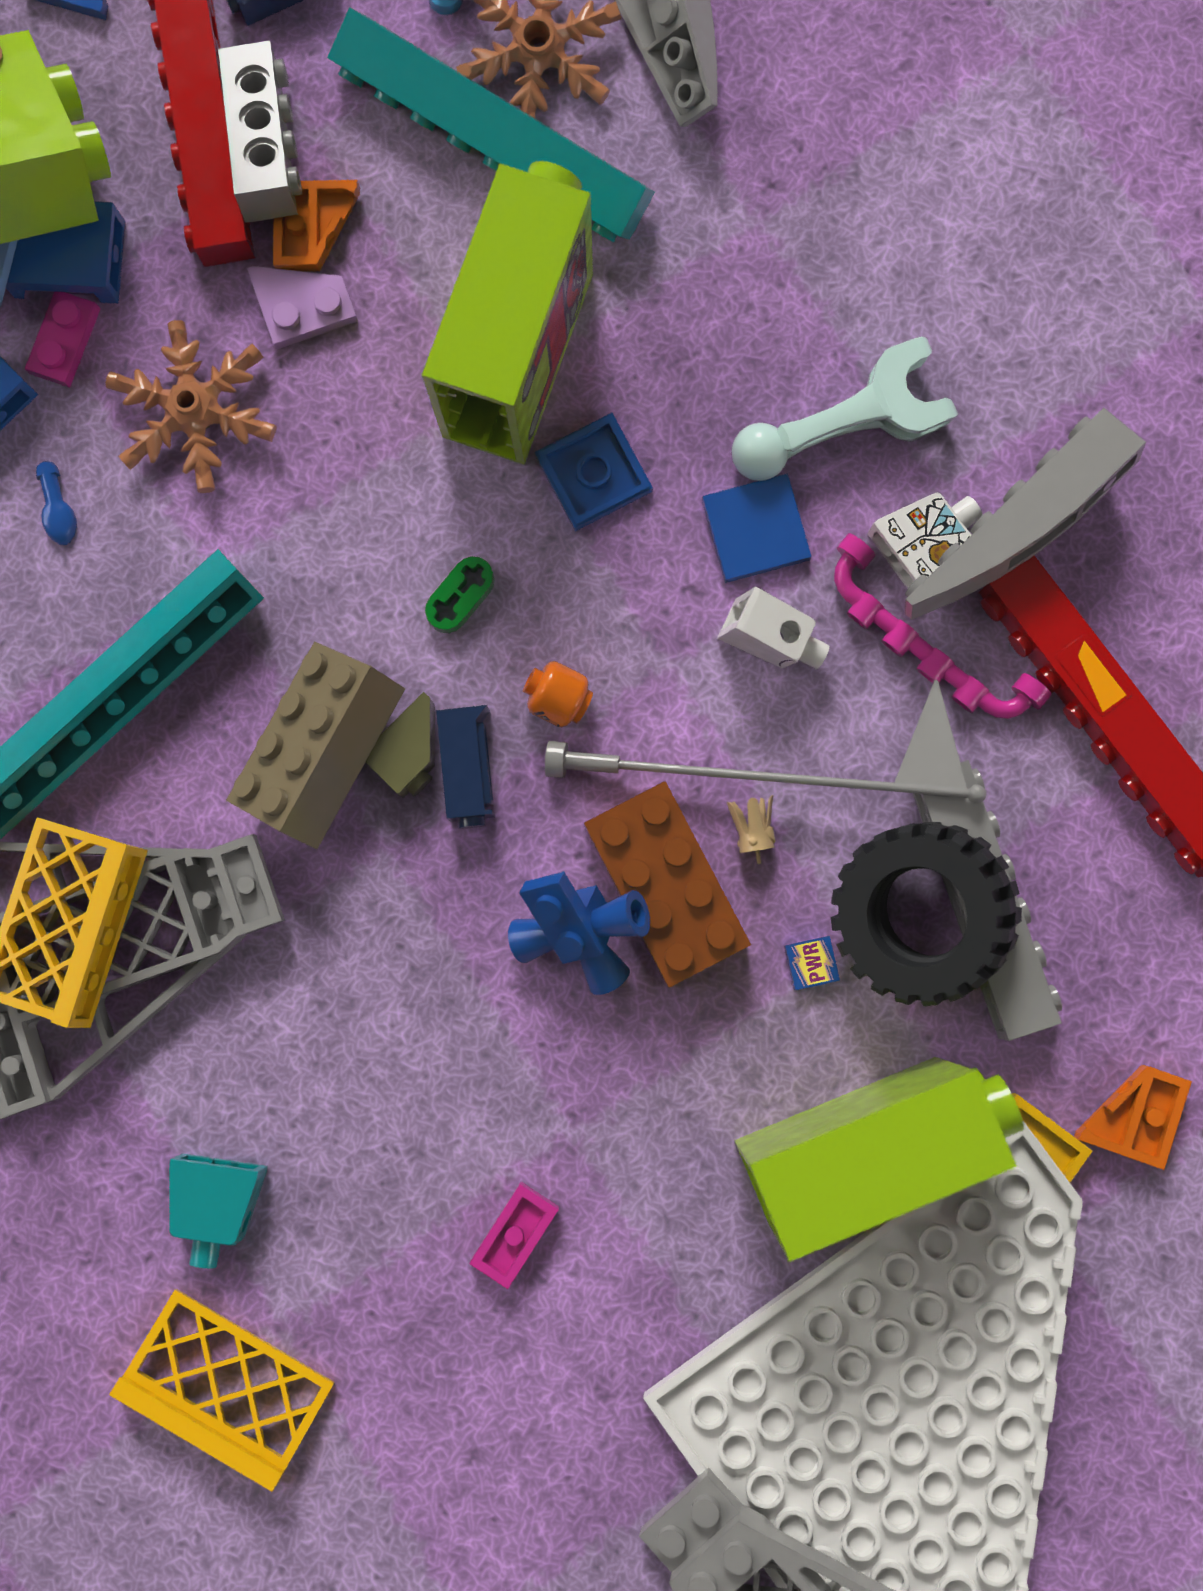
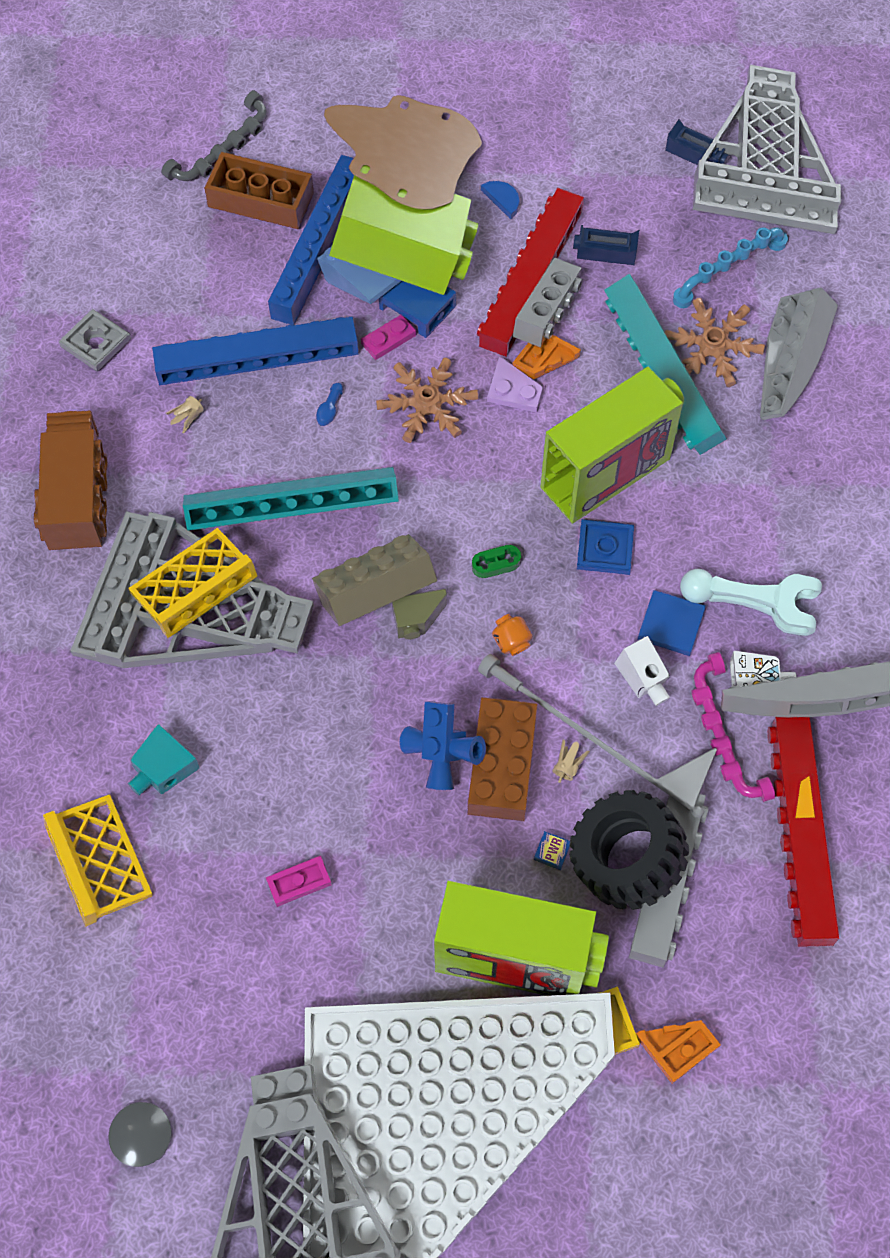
camera: 30 degrees right, 20 degrees down
dark blue window [436,705,495,829] -> none

